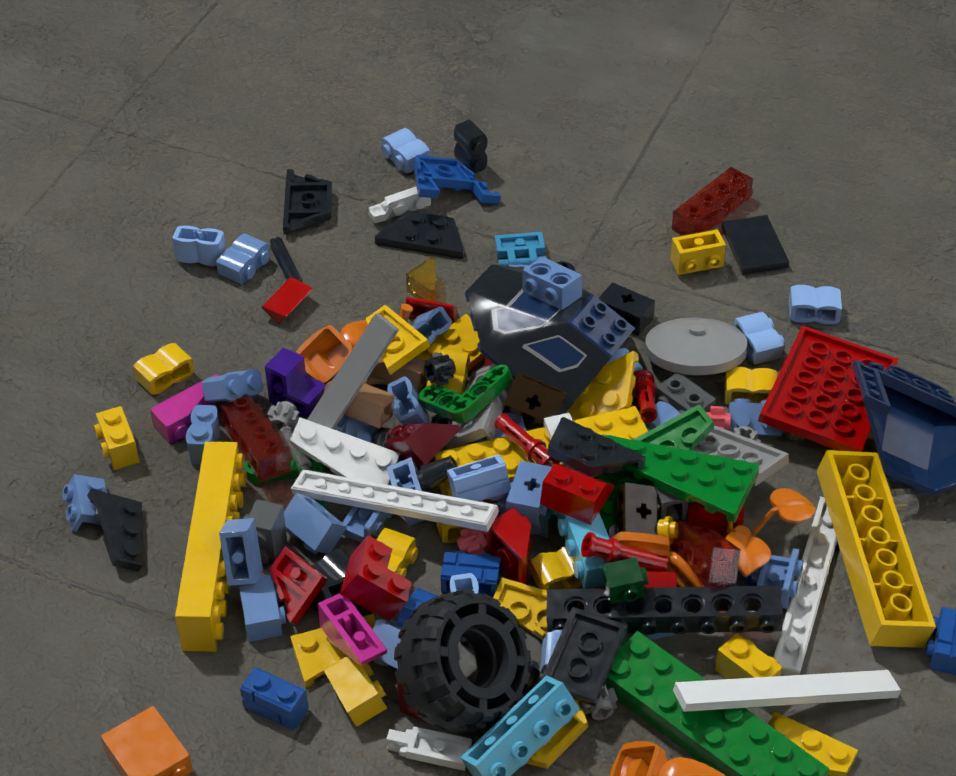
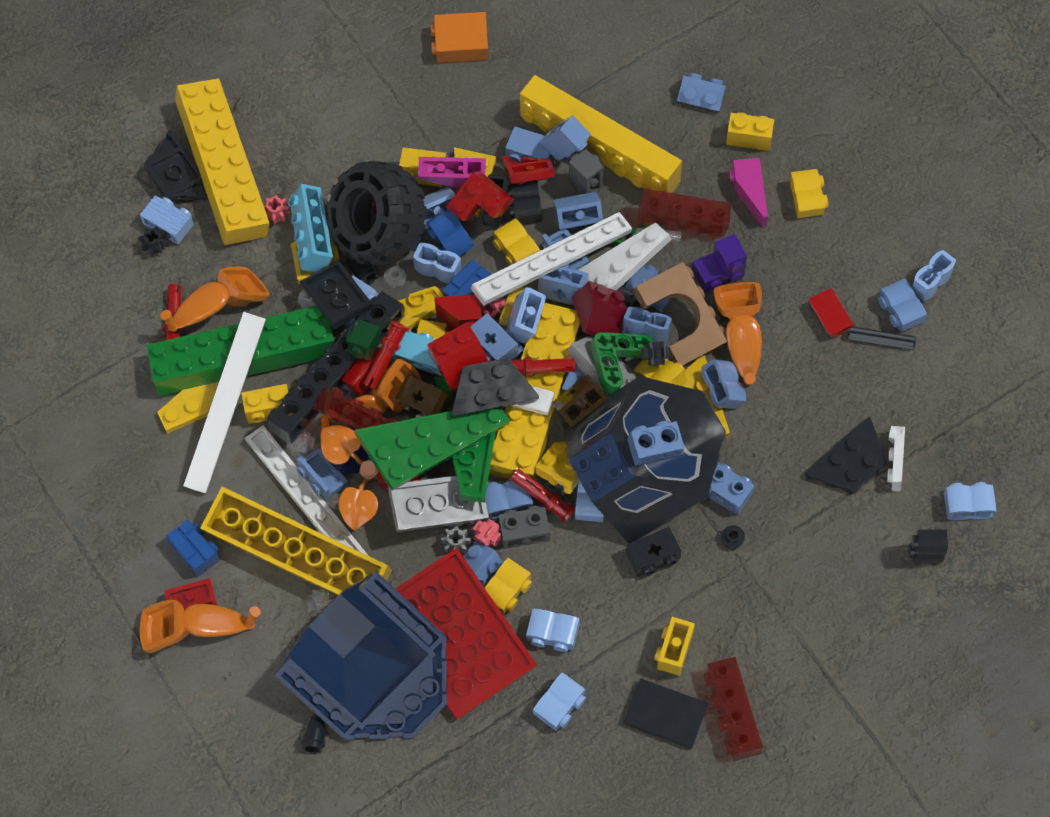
camera: 125 degrees right, 20 degrees up
black wing [87,488,143,572] -> none
medium blue brick [186,405,221,465] -> none
medium blue brick [202,369,263,402] -> none
blue brick [240,667,309,730] -> none
light grey gear [267,401,300,434] -> none
black wing [283,169,333,235] -> none
light grey tile [307,314,399,429] -> none
yellow wing [365,305,430,375] -> none
clear yellow slope [406,257,436,302] -> none
red slope [406,297,458,325] -> none
blue wing [414,155,502,204] -> none
black cone [416,455,458,491] -> none
dark azure plate [495,232,547,266] -> none
light grey dish [645,317,747,375] -> none
yellow plate [657,516,679,544] -> none

